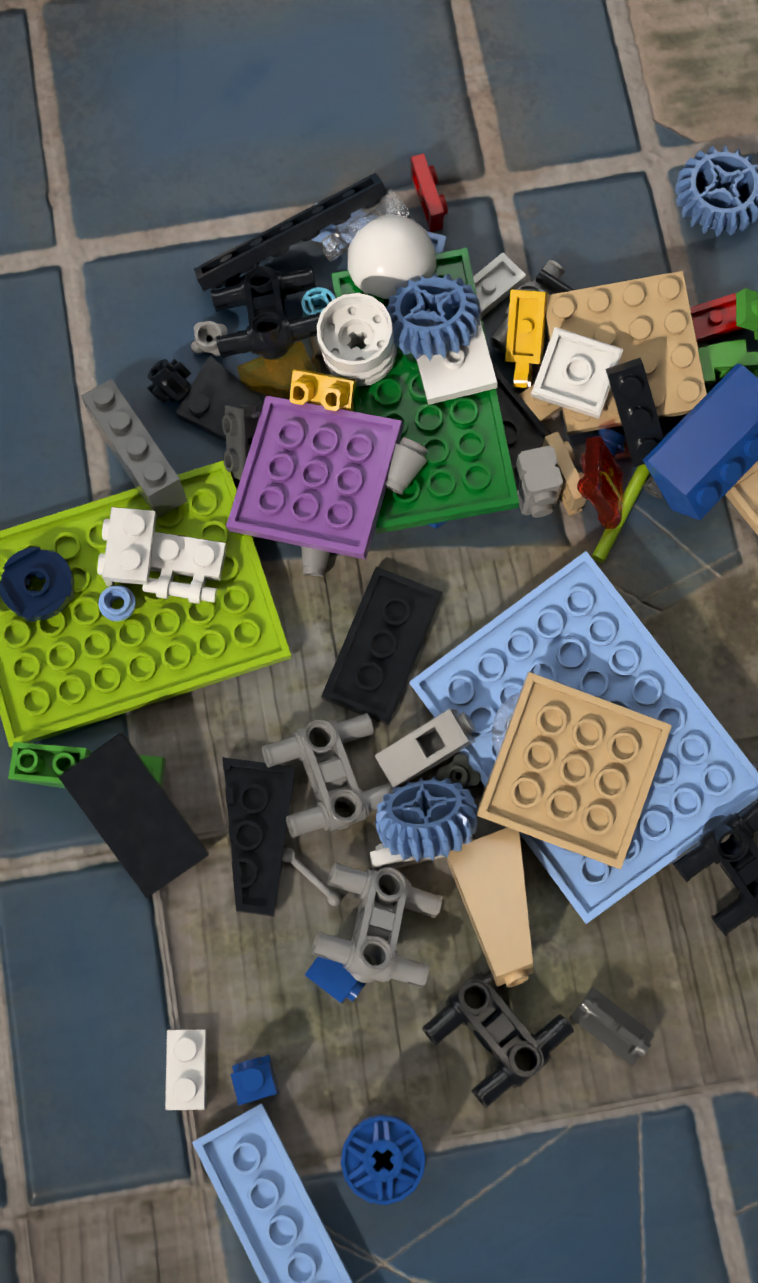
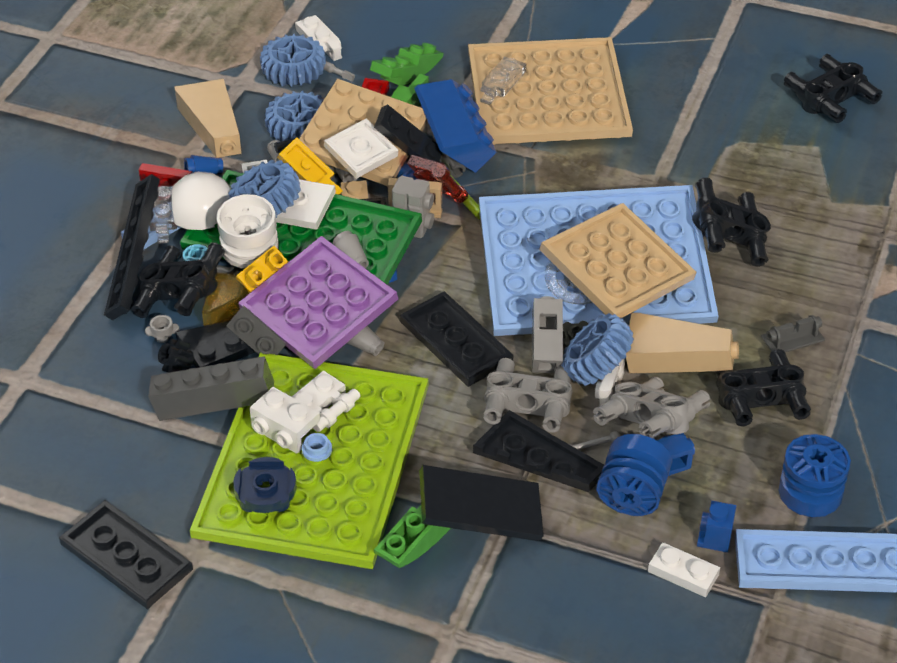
camera: 60 degrees left, 30 degrees down
none -> tan slope [175,79,242,158]
none -> blue cone [184,155,224,175]
none -> medium blue gear [265,90,324,142]
none -> light grey piece [324,61,355,81]
none -> blue wheel [596,434,672,516]

